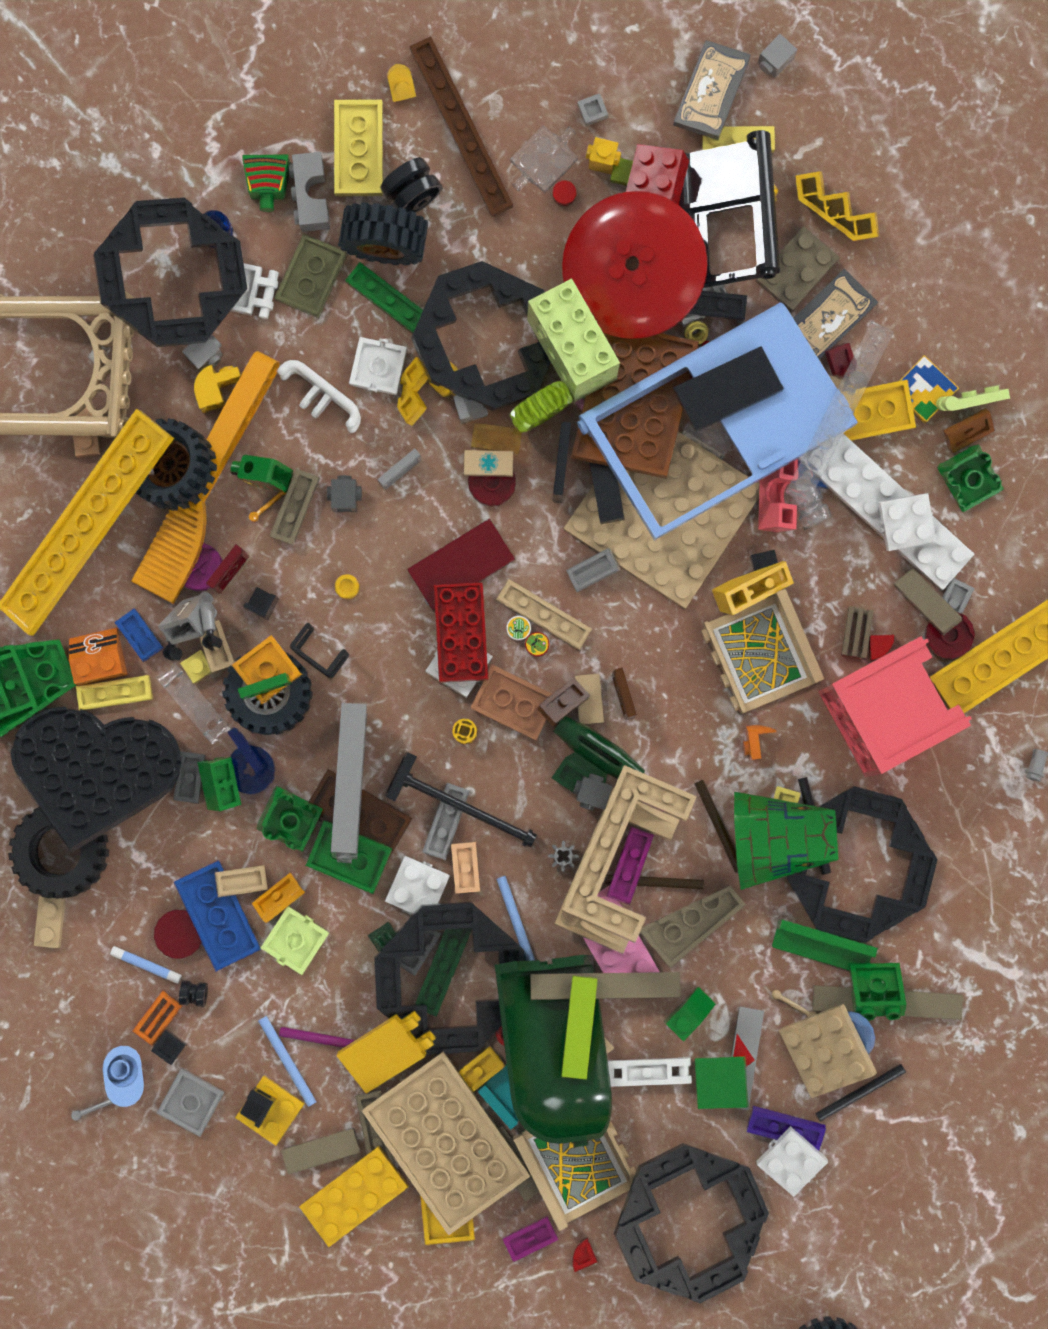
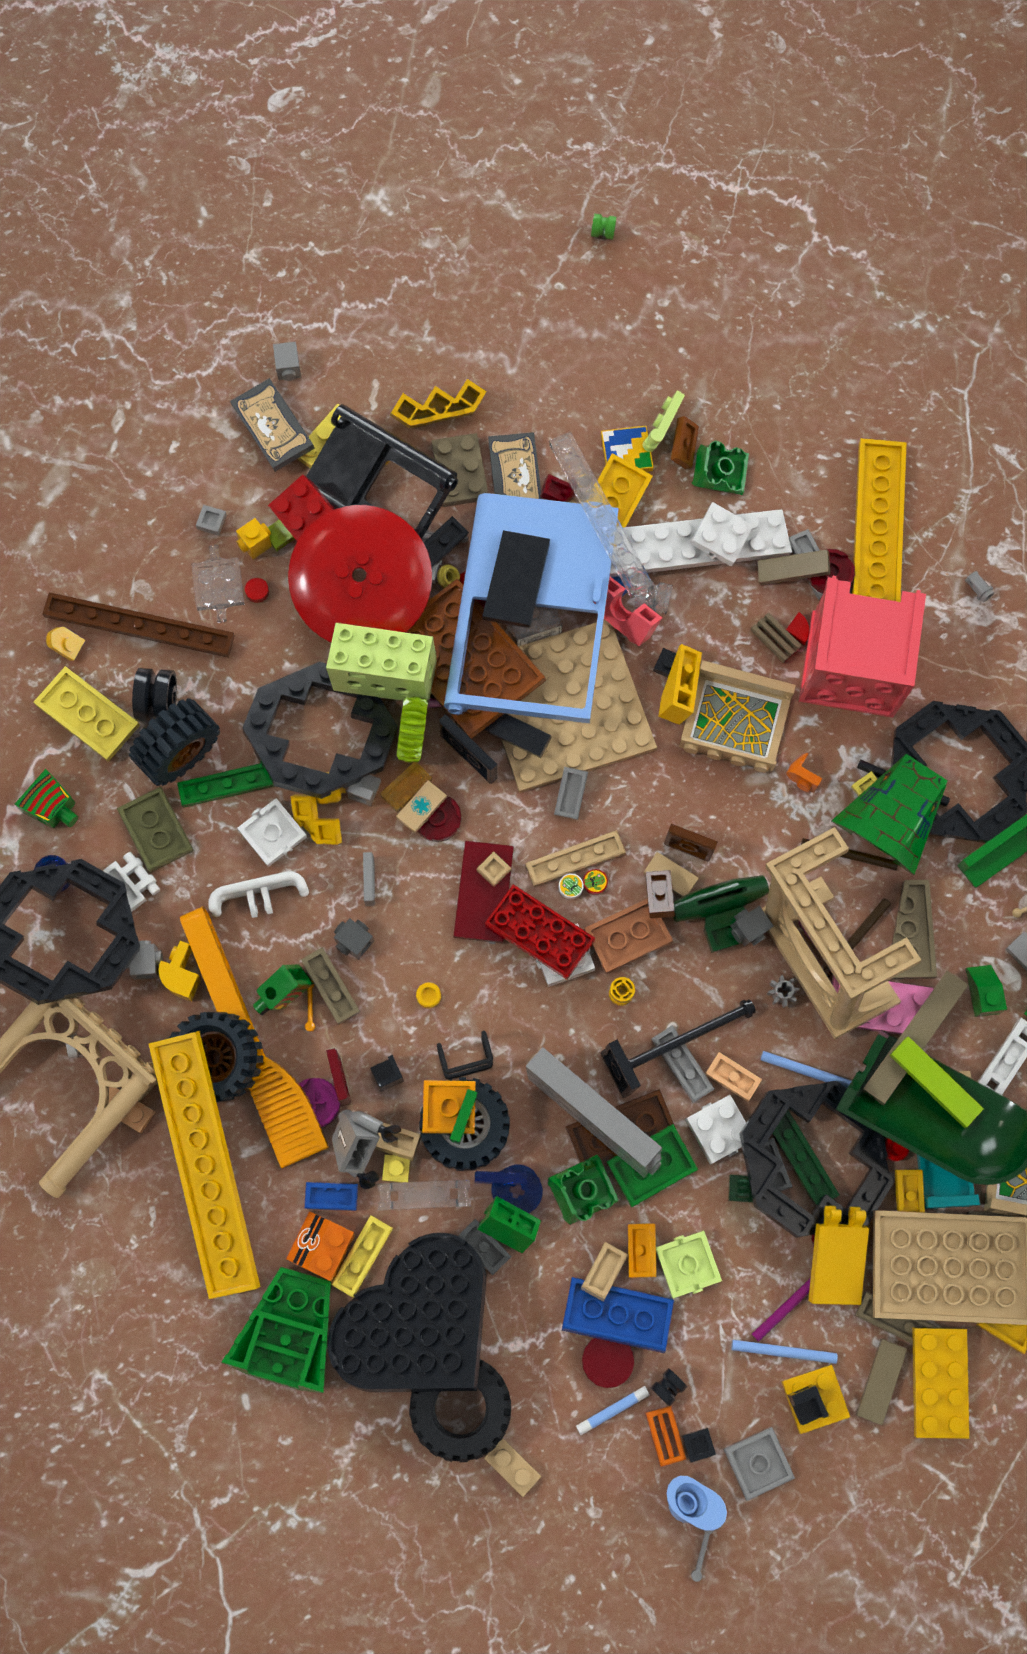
camera: 55 degrees left, 10 degrees down
light grey arch [289,152,330,232] -> none
none -> tan tile [476,852,511,887]

